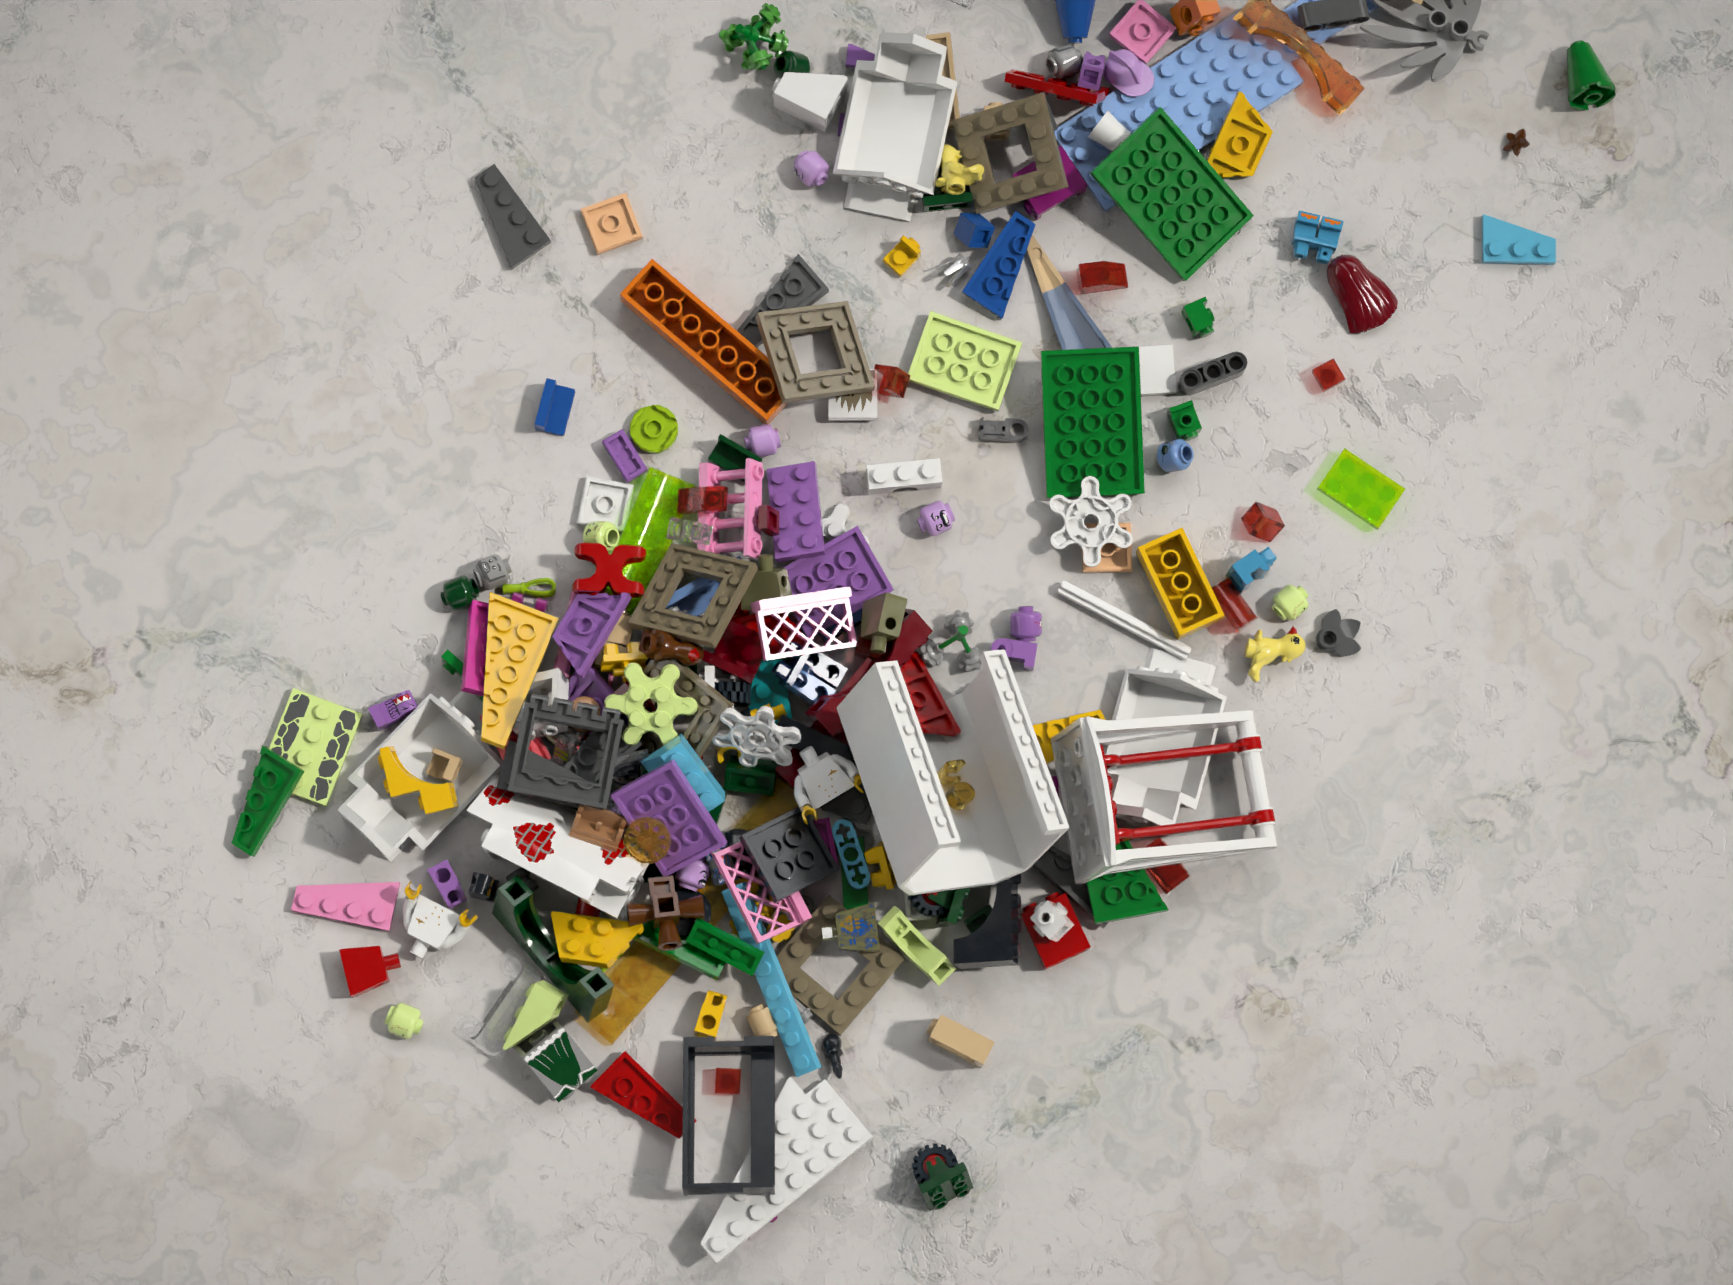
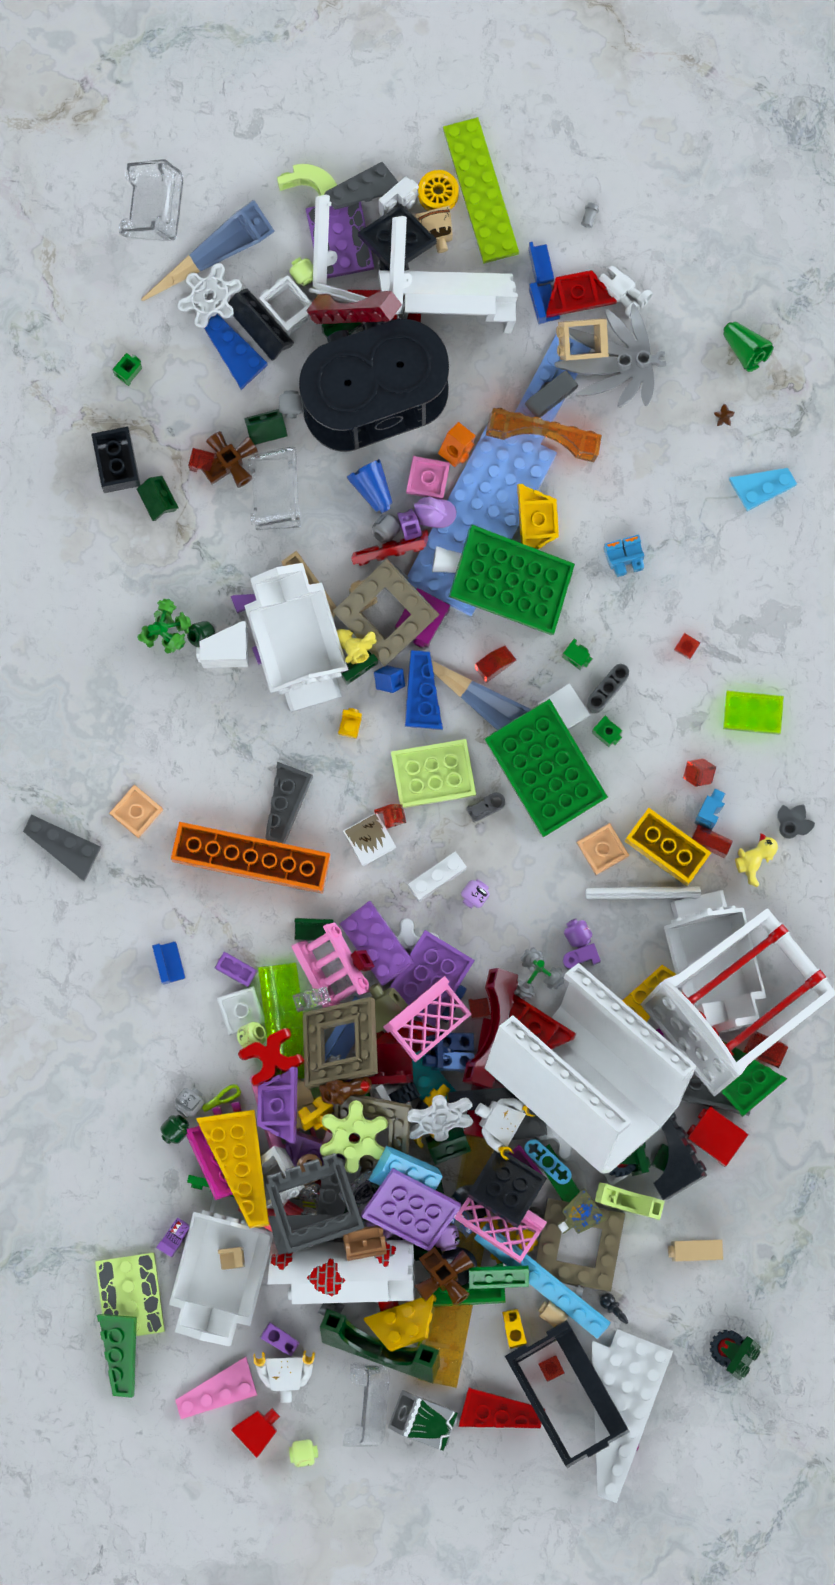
camera: 20 degrees left, 0 degrees up
yellow arch [378,746,459,814] -> none
black leg [468,872,500,903] -> none
yellowish green slope [503,980,569,1050] -> none
clear yellow wheel [624,817,671,864] -> none
lime tile [630,405,678,454] -> none
clear red slope [677,486,728,515] -> none
lavender head [744,424,781,457] -> none
dark tan plate [755,301,875,403] -> none
lavender head [794,151,829,187] -> none
torso [861,592,907,654] -> none
yellow hips [864,841,897,890] -> none
flat silver piece [936,253,971,287] -> none
clear yellow leg [937,759,975,810] -> none
white brick [1030,900,1074,942] -> none
white plate [1050,476,1133,567] -> none
medium blue head [1156,439,1194,472] -> none
yellowish green head [1272,585,1309,621] -> none
dark red hair [1327,255,1398,334] -> none

